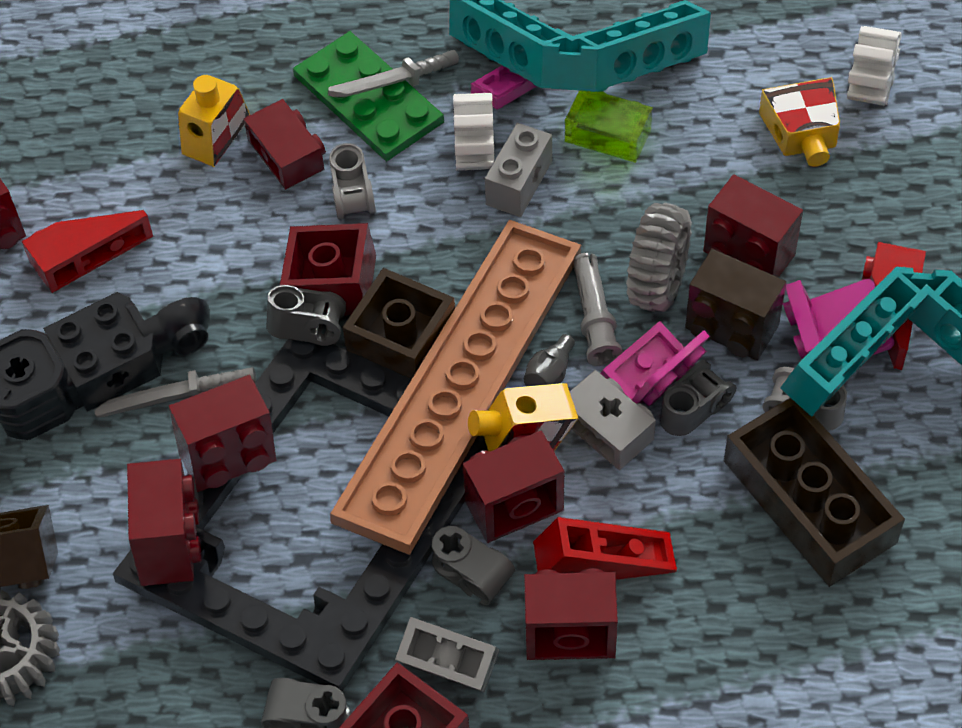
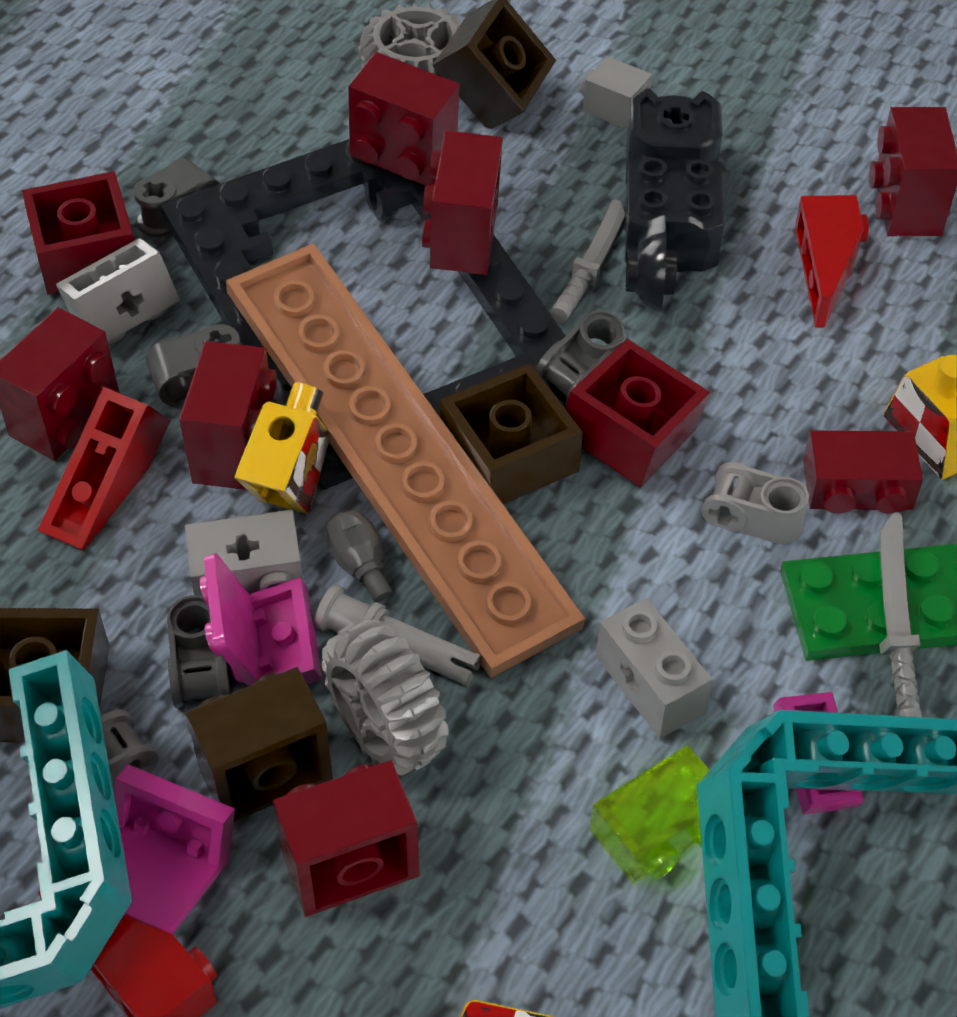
camera: 120 degrees right, 5 degrees down
white gear [453,93,495,171] -> none

